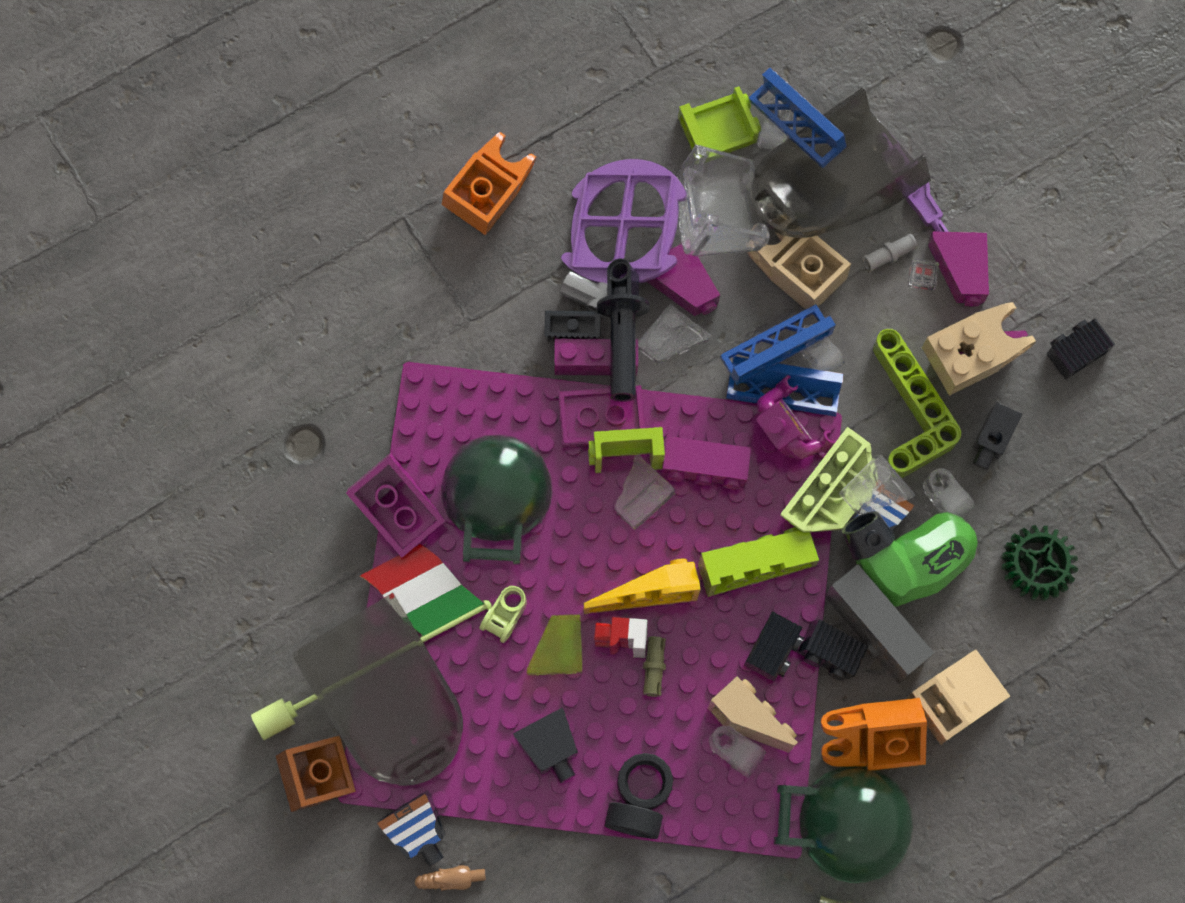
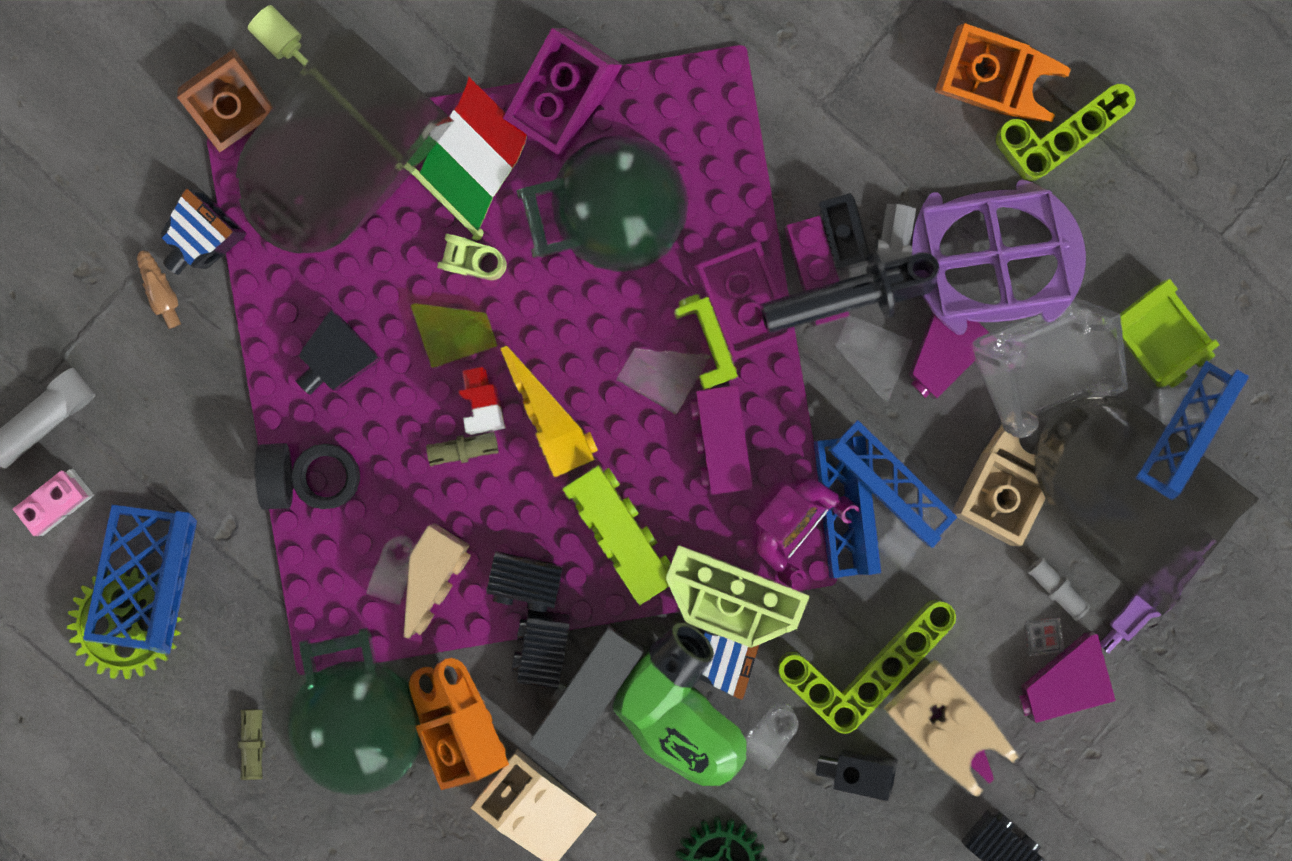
camera: 75 degrees right, 15 degrees up
clear wing [839,454,915,514] -> none
none -> lime beam [996,84,1136,181]

